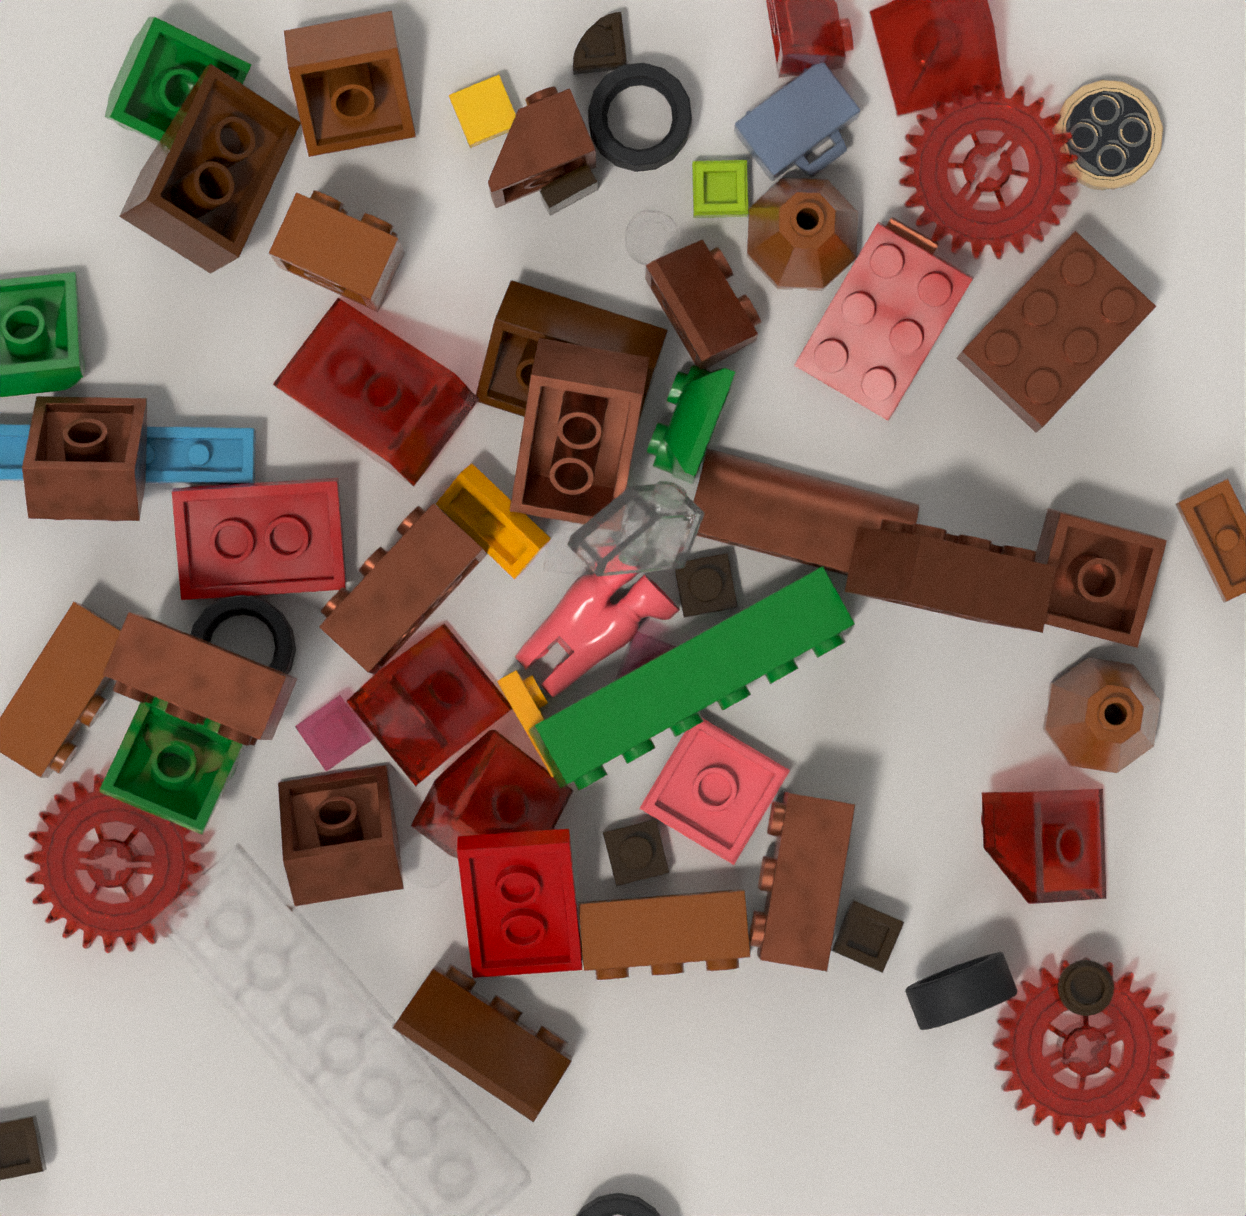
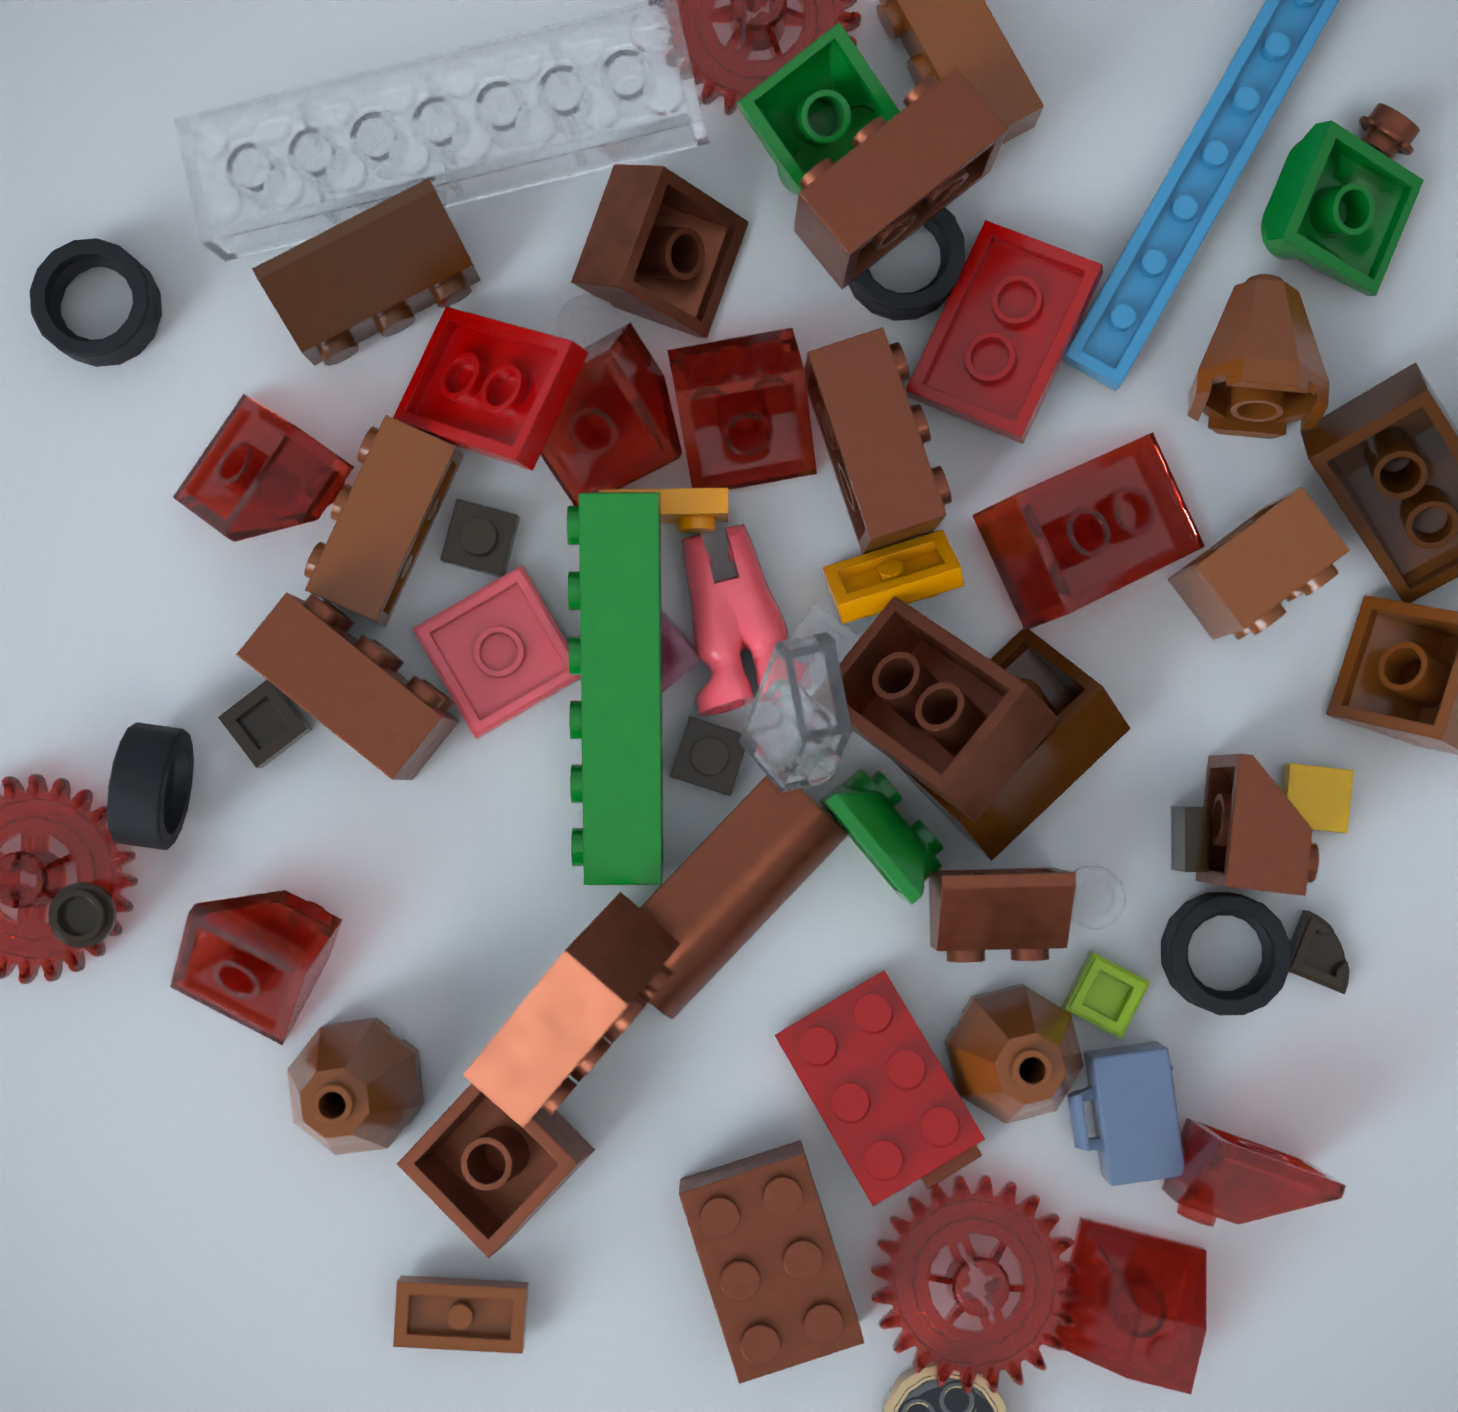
camera: 115 degrees right, 0 degrees up
copper slope [22,396,147,521] -> none
clear pink plate [295,695,373,772] -> none
none -> clear red slope [173,394,354,542]
none -> dark orange cone [1187,274,1329,439]

